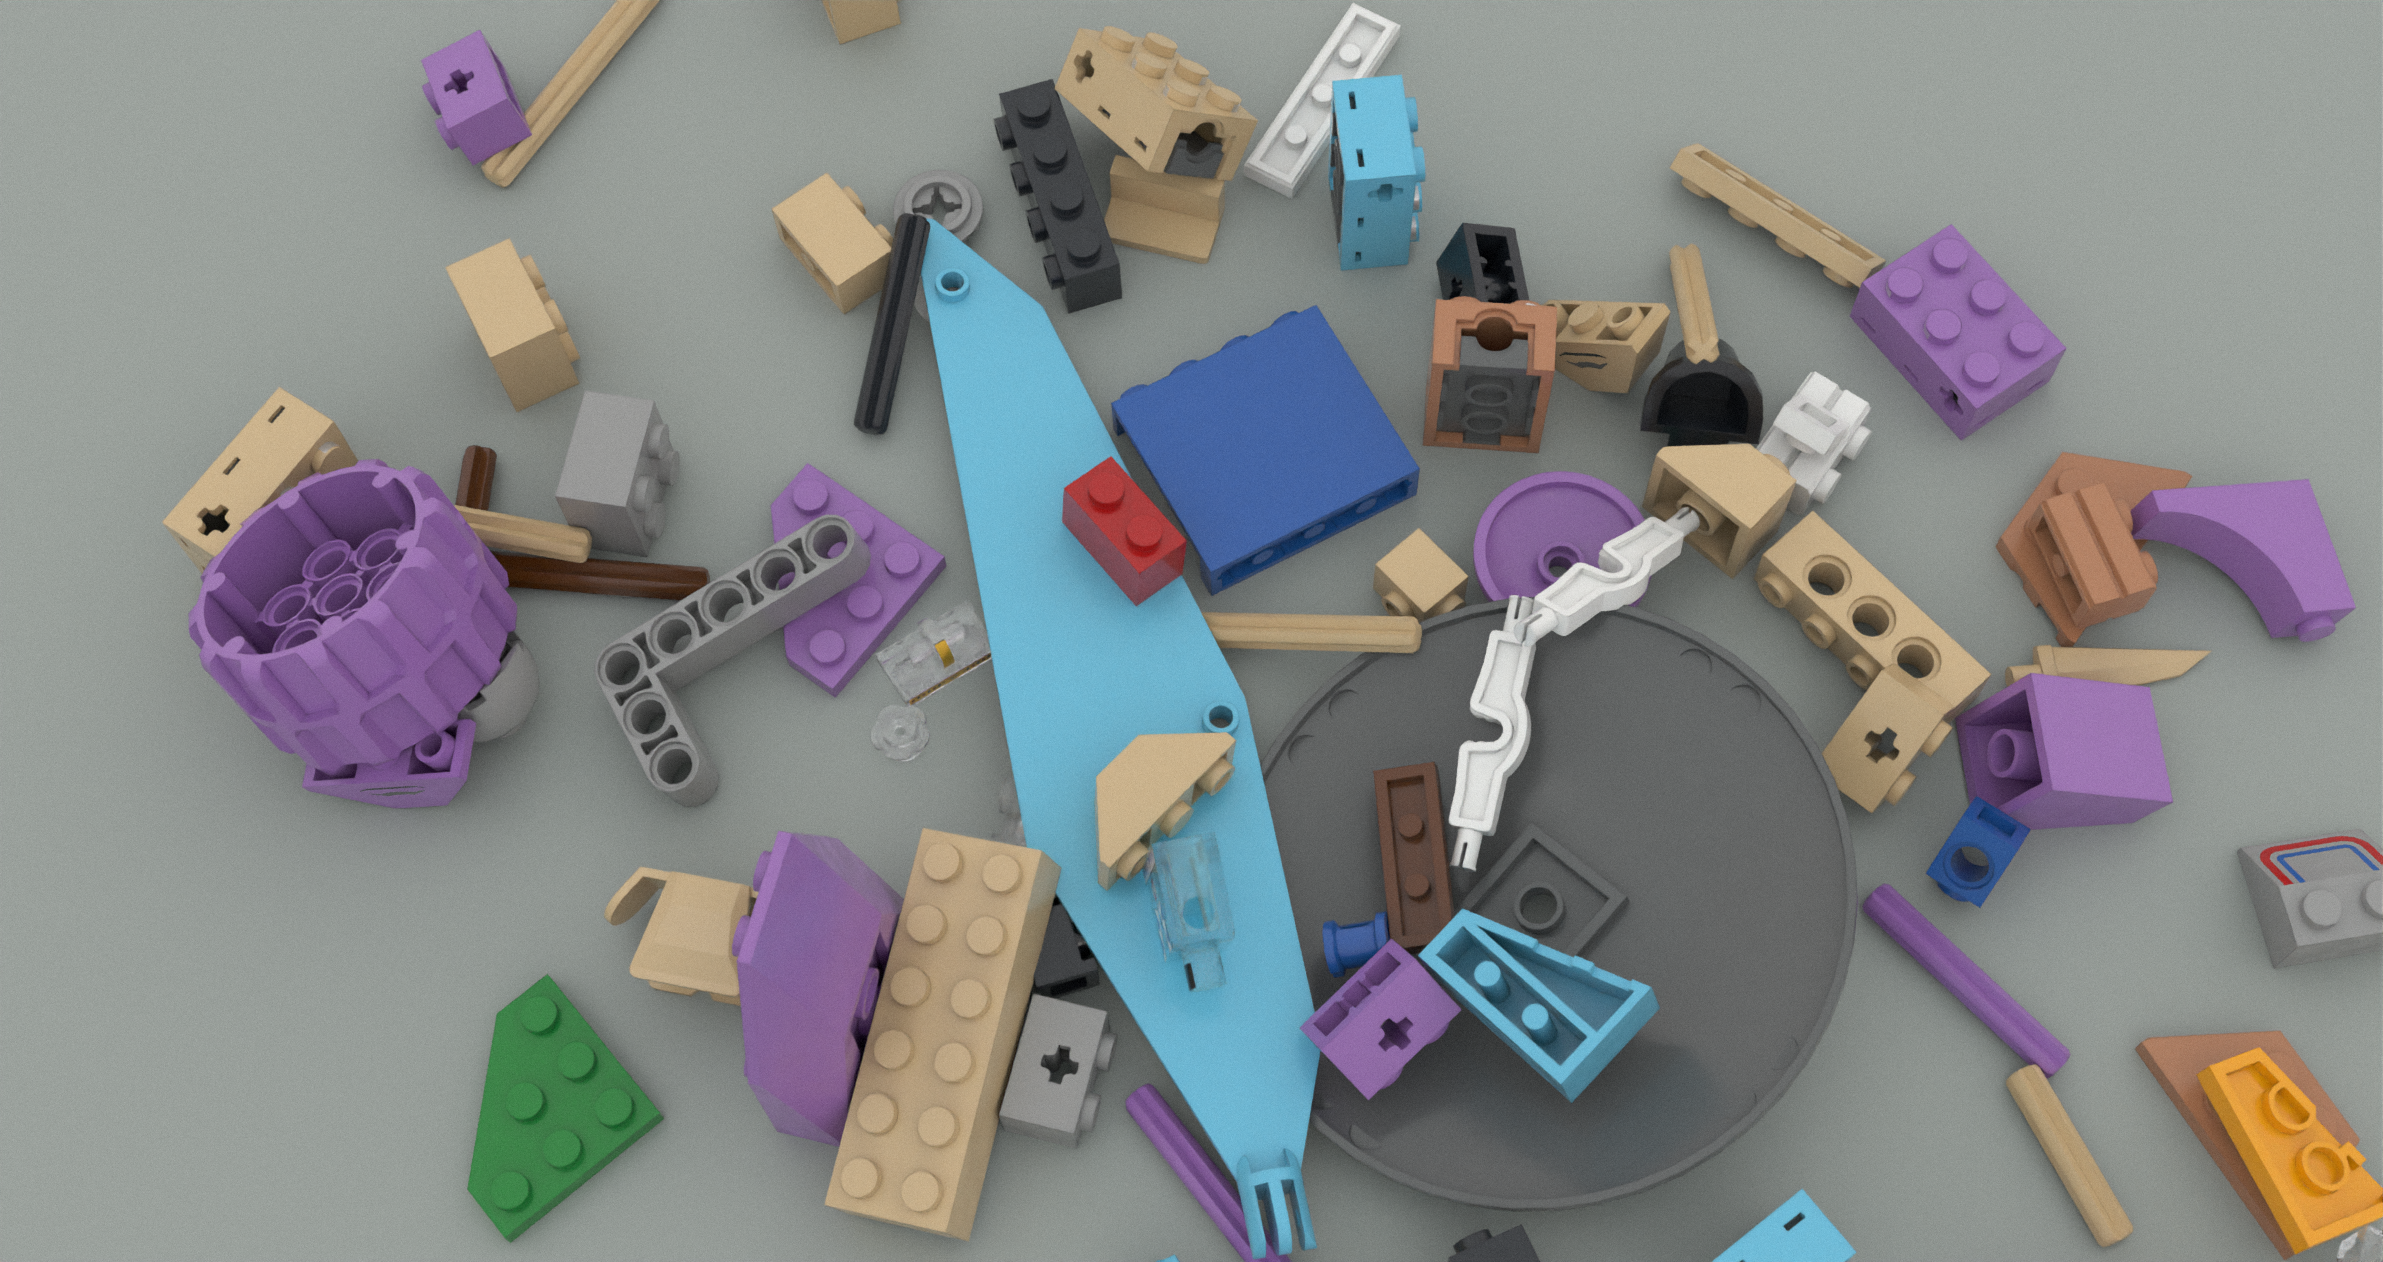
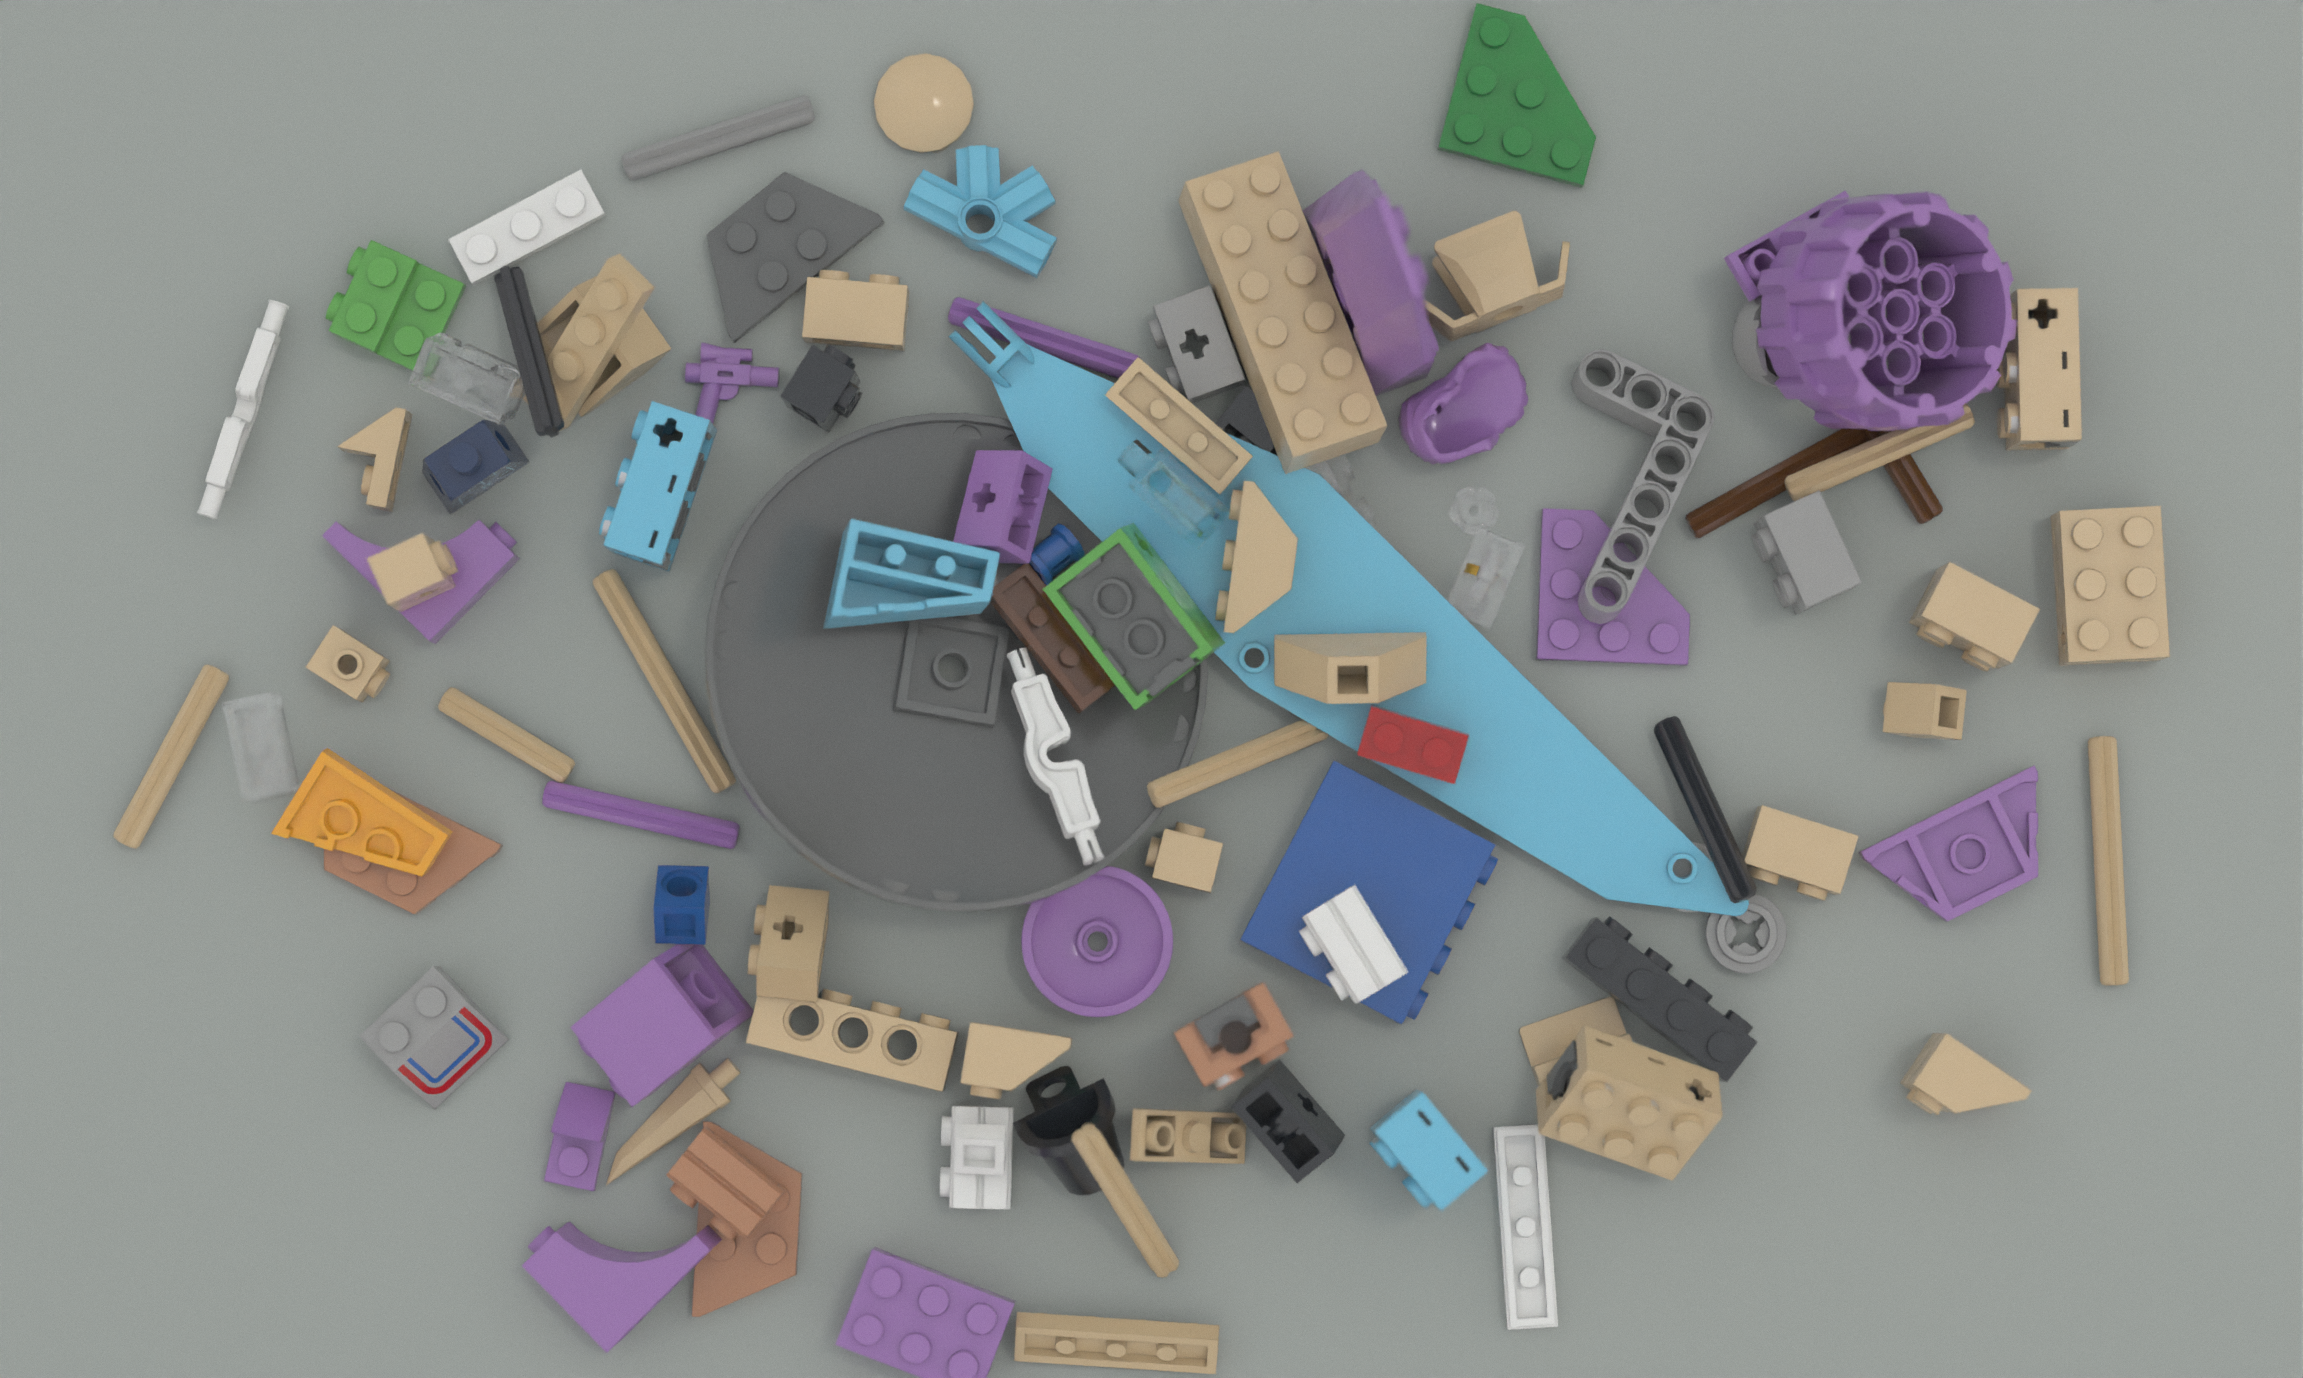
camera: 145 degrees right, 20 degrees up
medium lavender brick [421,30,532,165] -> none
white piece [1514,507,1700,647] -> none
none -> medium lavender slope [544,1082,616,1191]
none -> tan axle [593,569,736,793]
none -> dark grey piece [1043,523,1225,710]
none -> tan plate [1105,357,1253,495]
none -> tan slope [1274,632,1427,704]
none -> white brick [1299,885,1408,1004]
none -> medium lavender piece [1398,343,1528,464]
none -> medium lavender wing [1859,765,2038,922]
none -> tan brick [1883,682,1967,740]
none -> tan piece [2051,506,2170,666]

